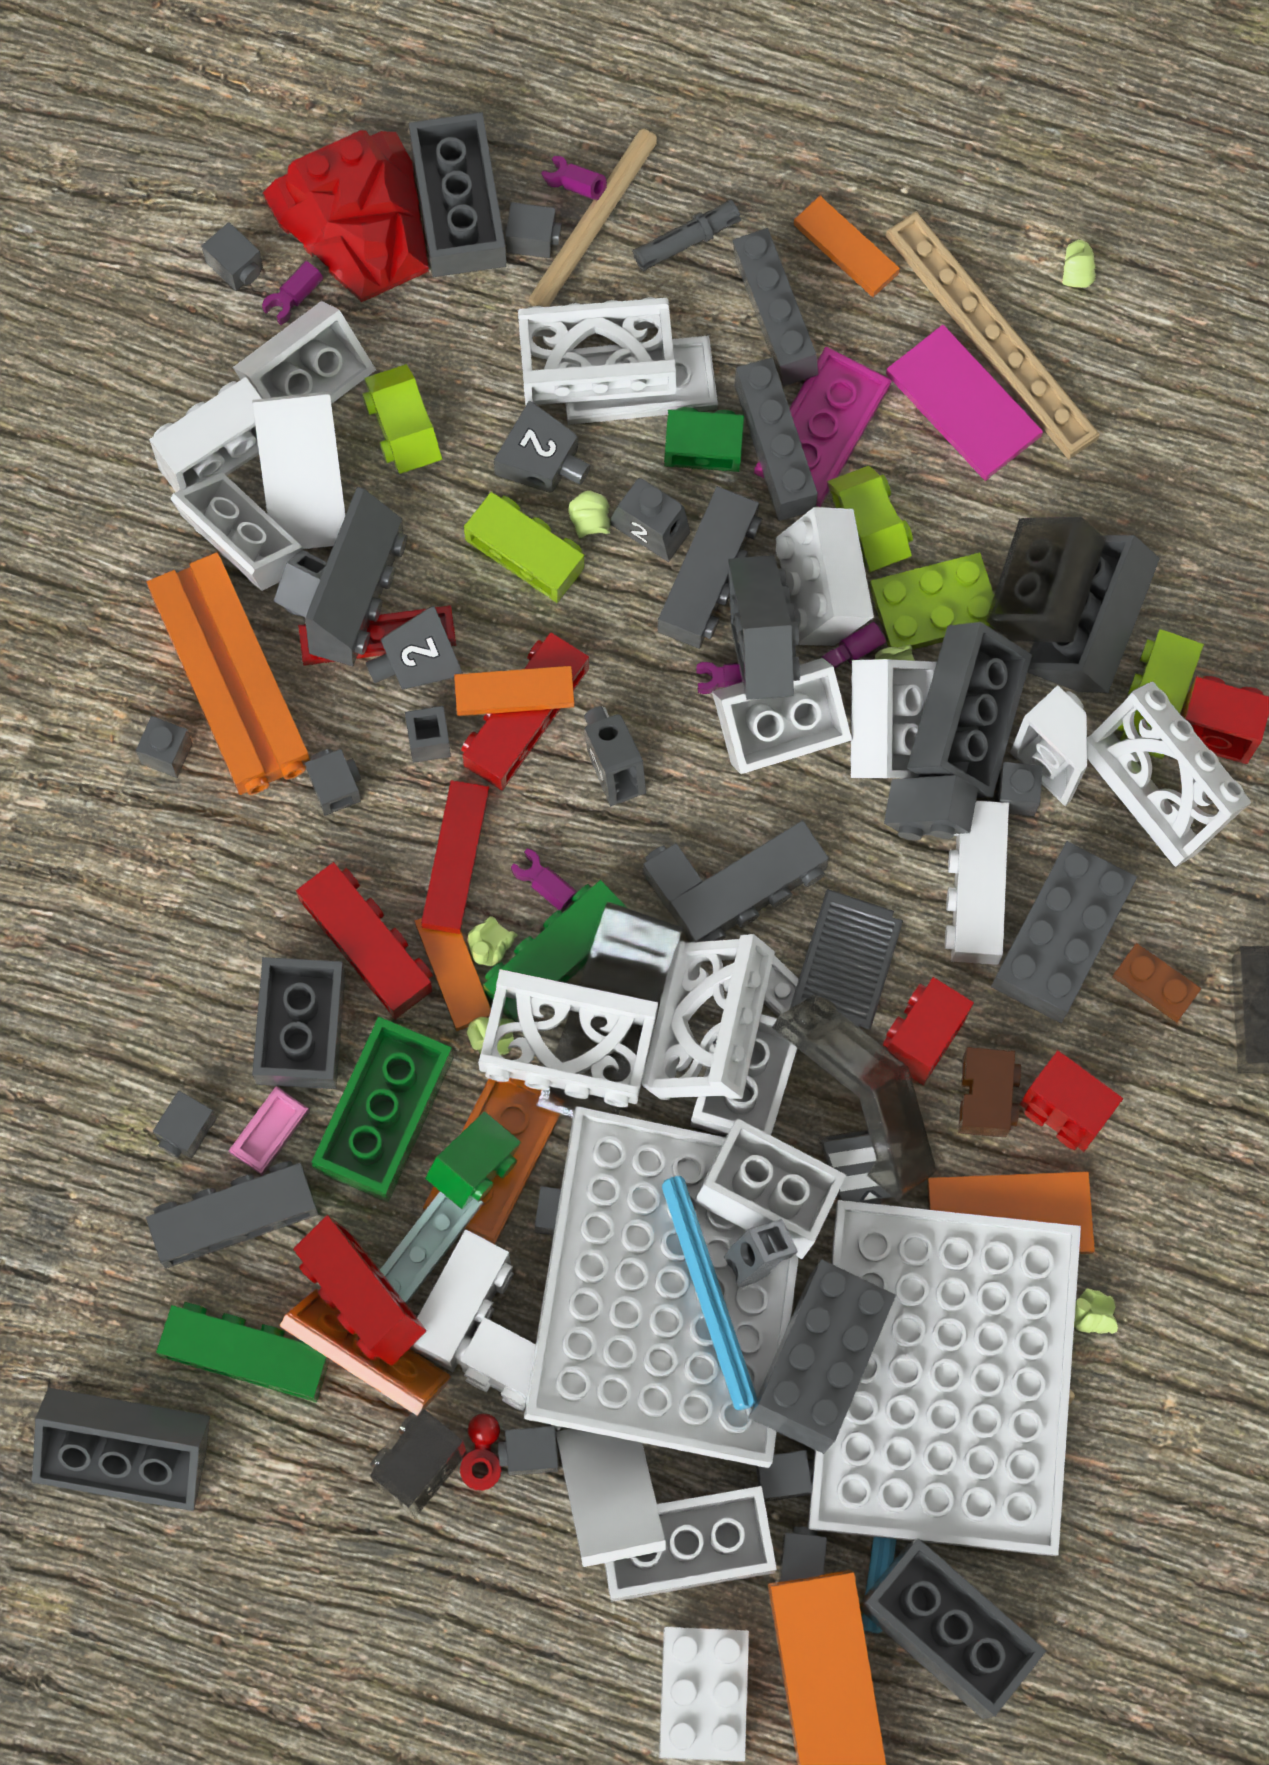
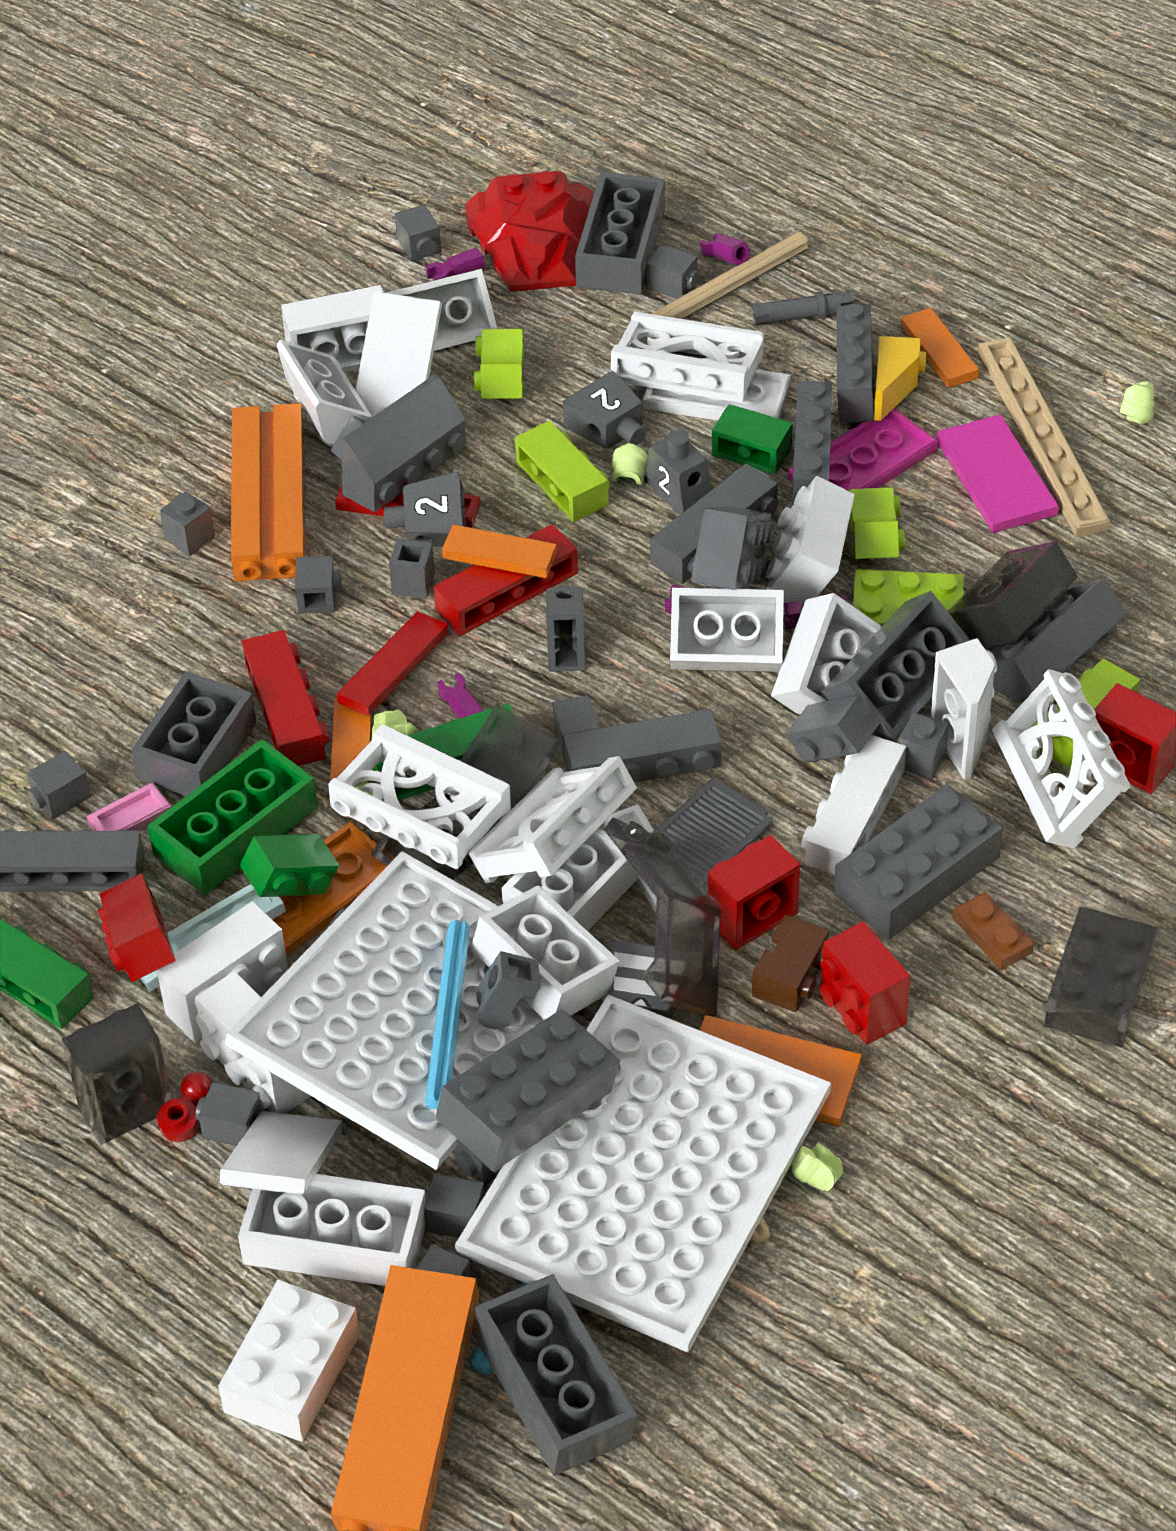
camera: 25 degrees right, 25 degrees down
orange tile [280,1289,451,1416] -> none
none -> yellow slope [874,336,926,421]

